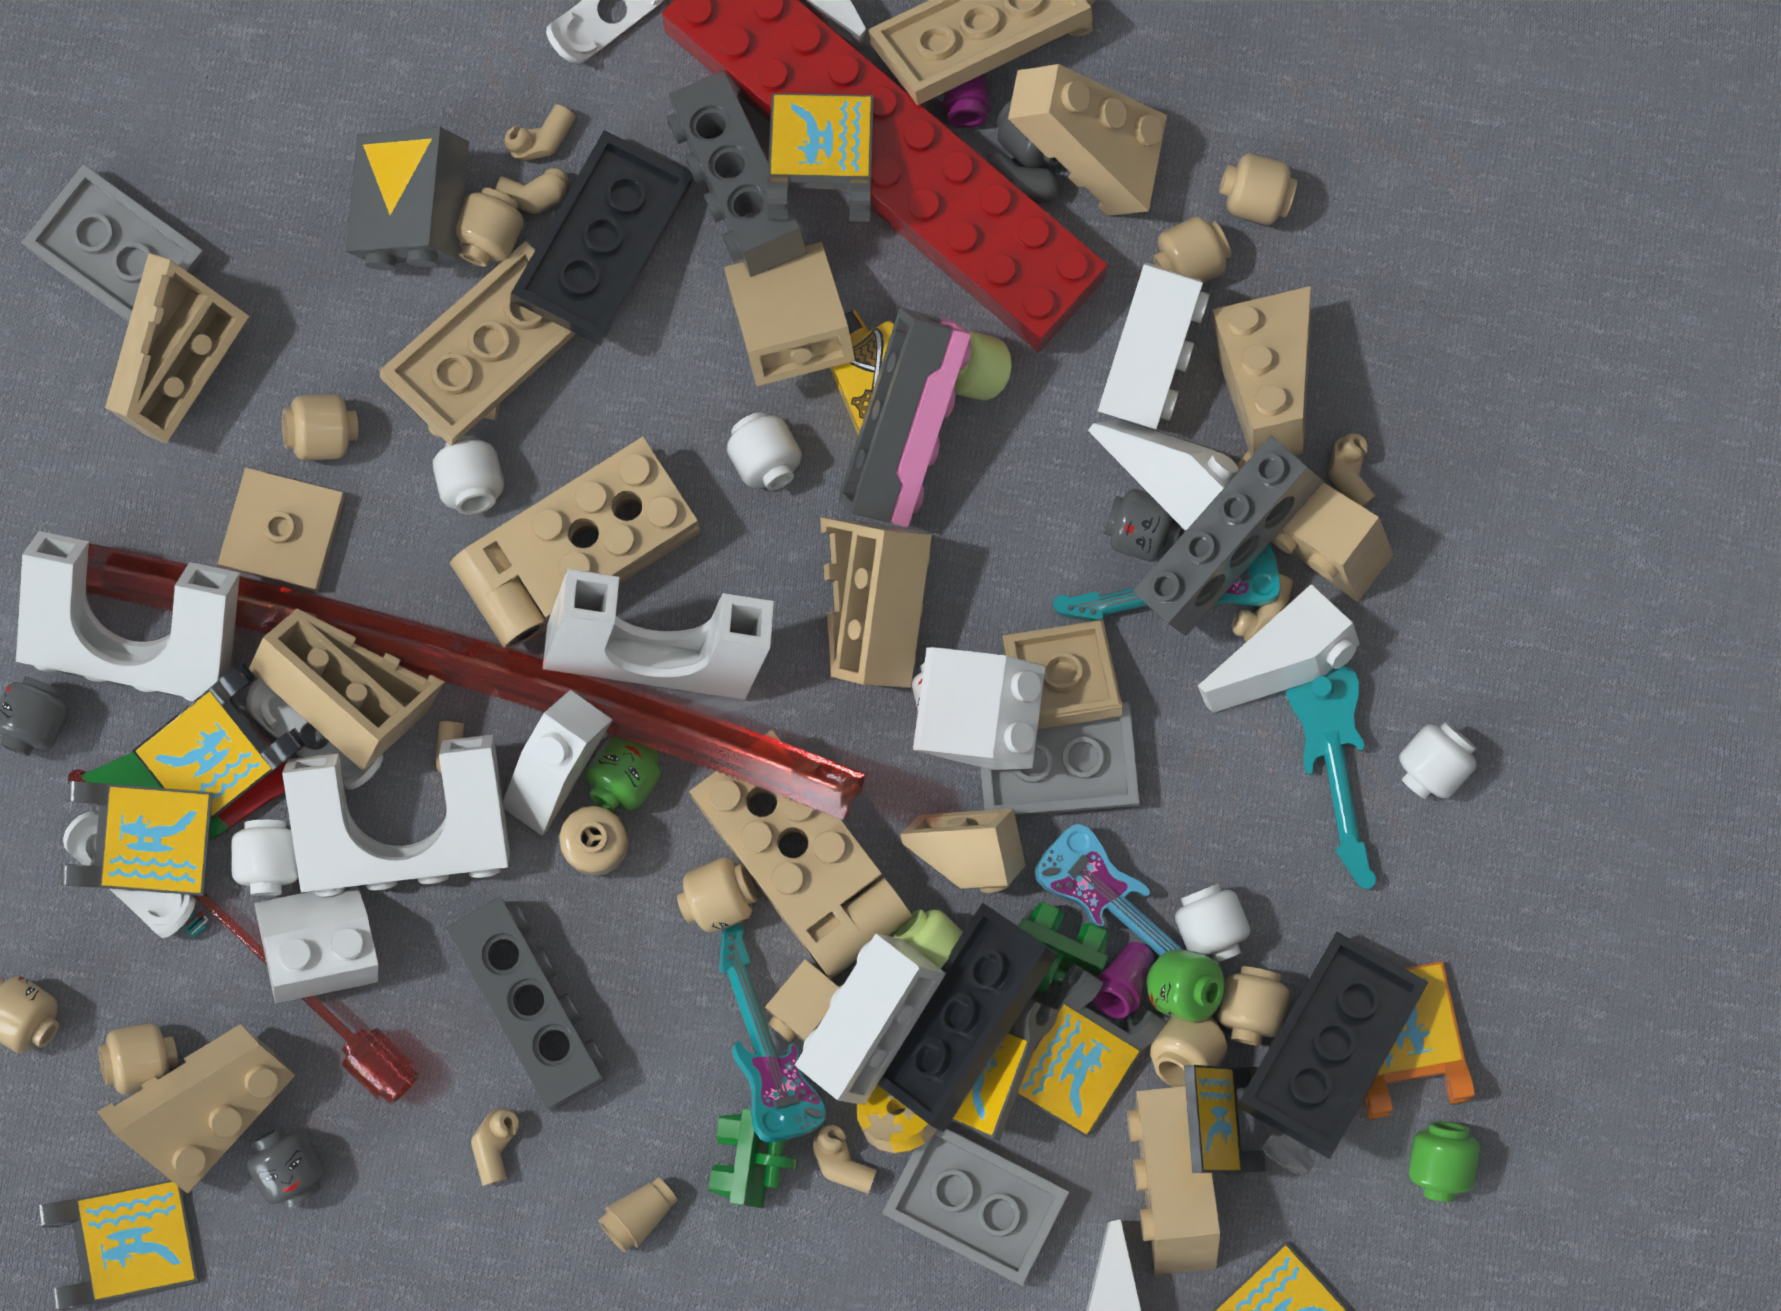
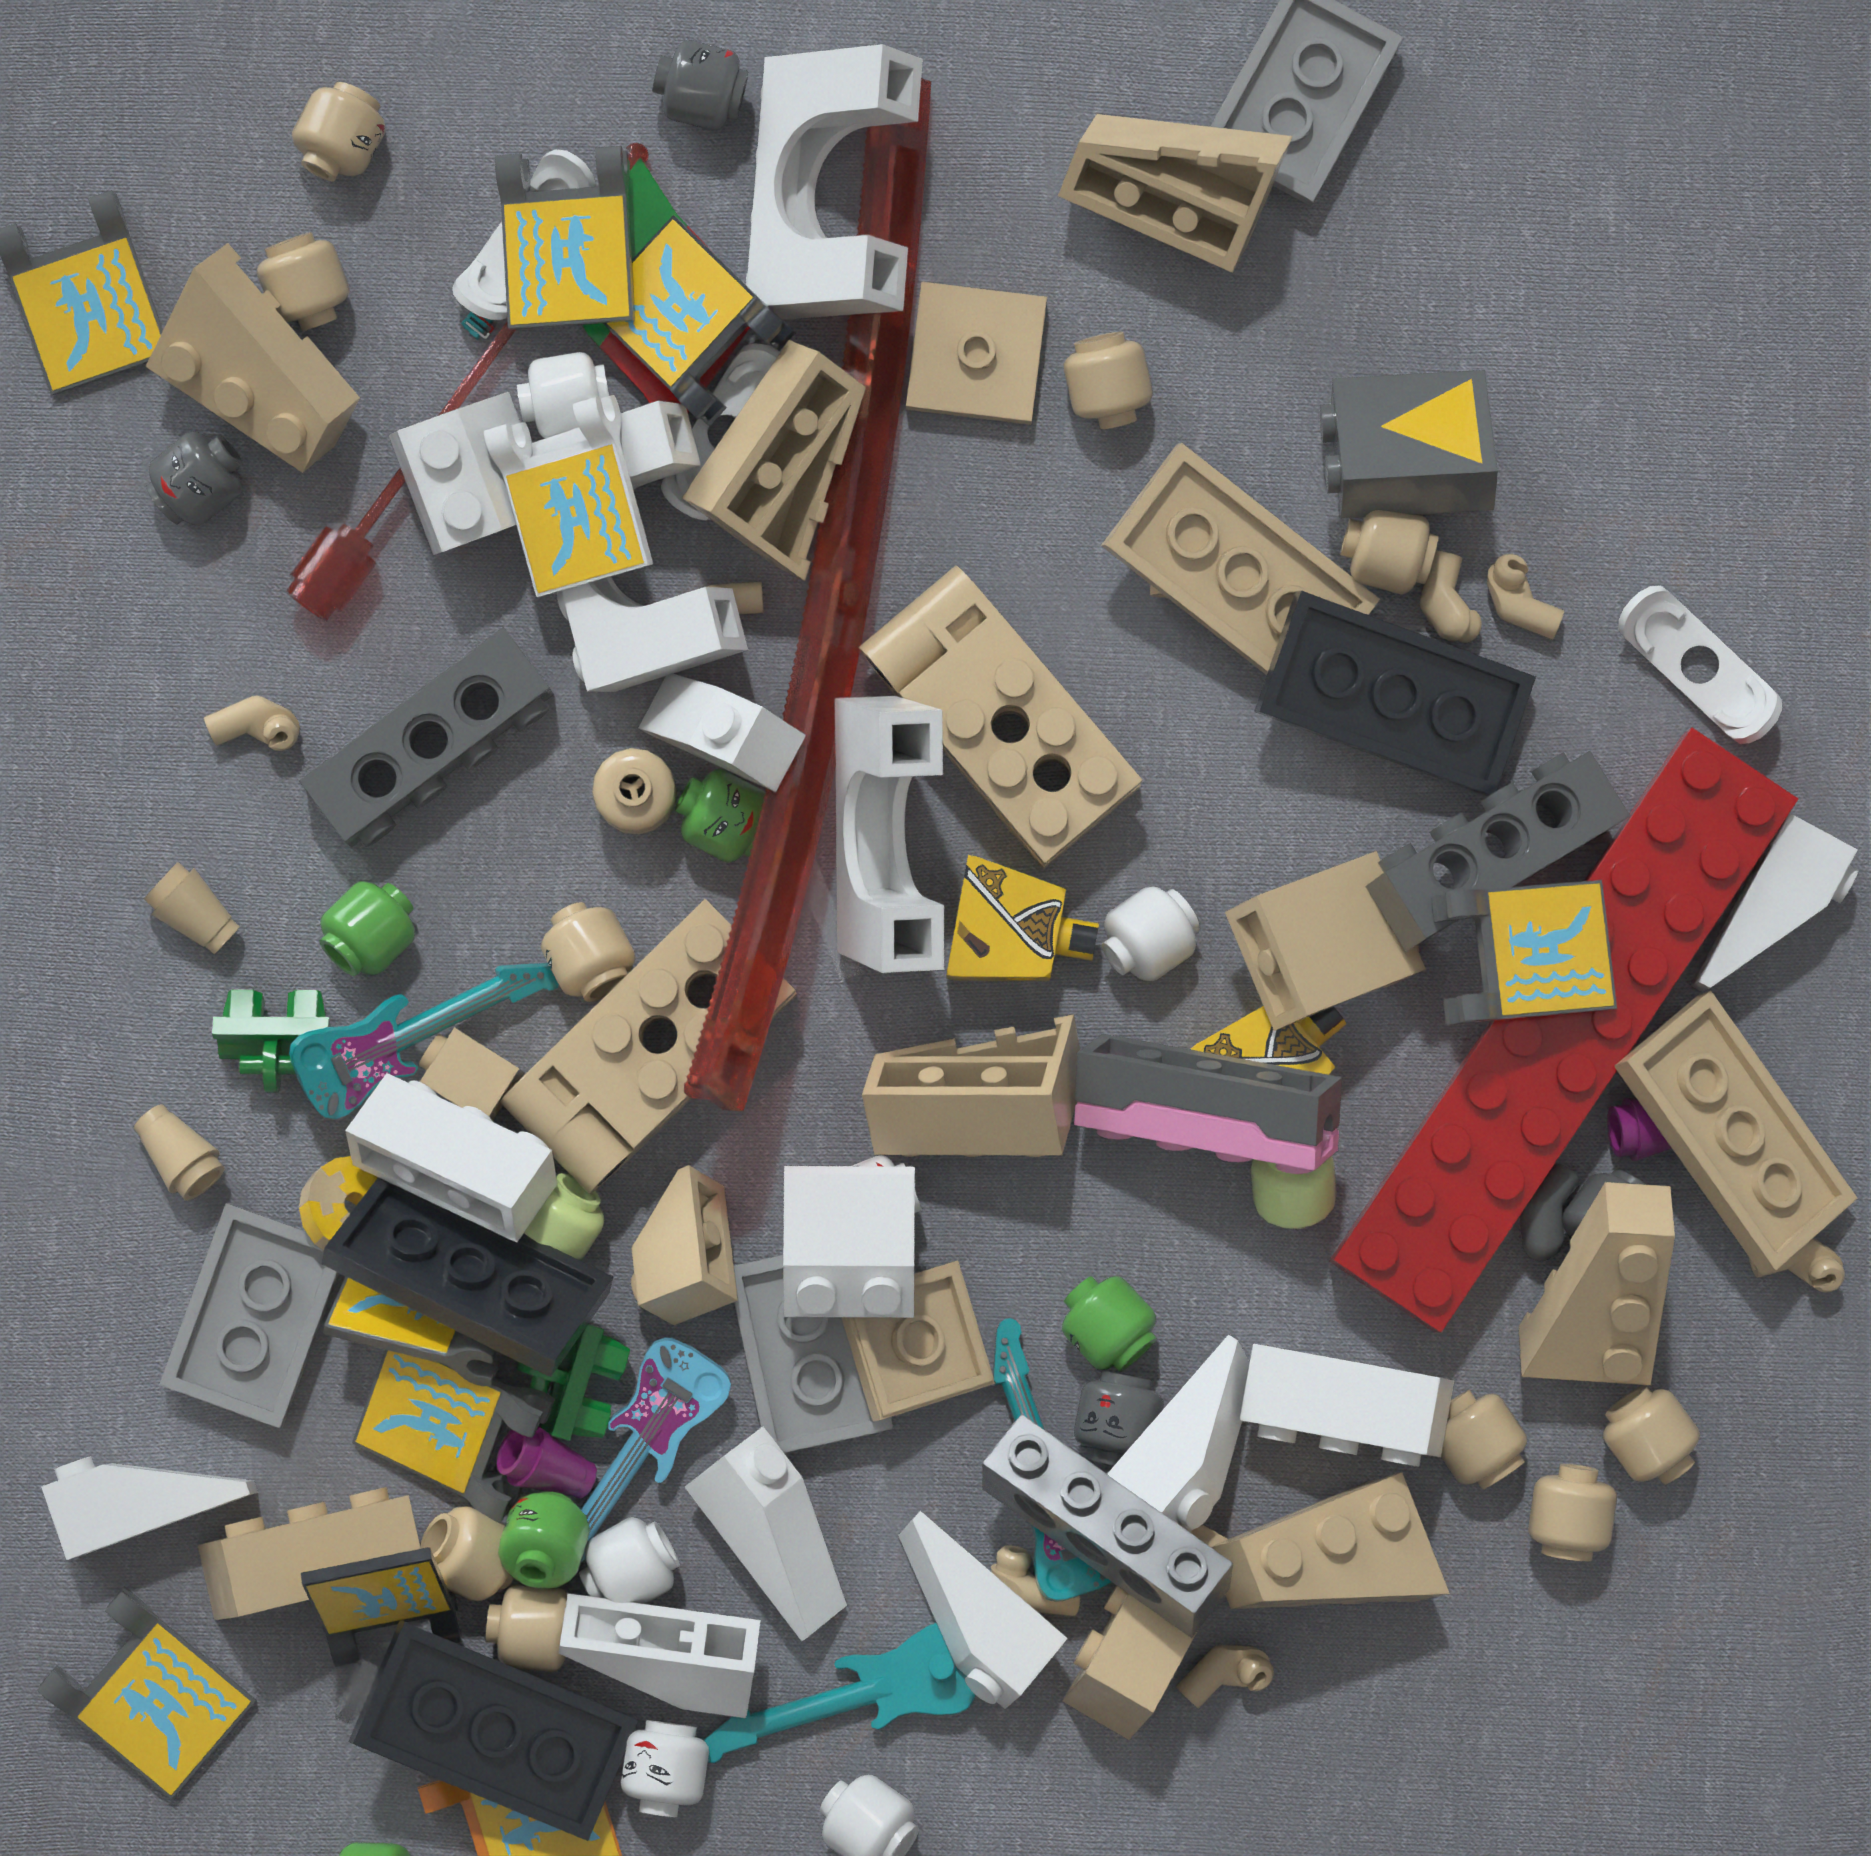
camera: 85 degrees right, 5 degrees up
white head [433,436,504,515] -> none
tan arm [813,1125,877,1194] -> none
none -> tan cone [134,1104,225,1201]
none -> bright green head [319,881,415,976]
none -> flag [484,395,653,597]
none -> white slope [559,1594,760,1718]
none -> white head [621,1720,709,1817]
none -> white slope [685,1426,847,1641]
none -> yellow torso [946,855,1099,981]
none -> bright green head [1062,1276,1157,1372]
none -> tan head [1603,1385,1700,1485]

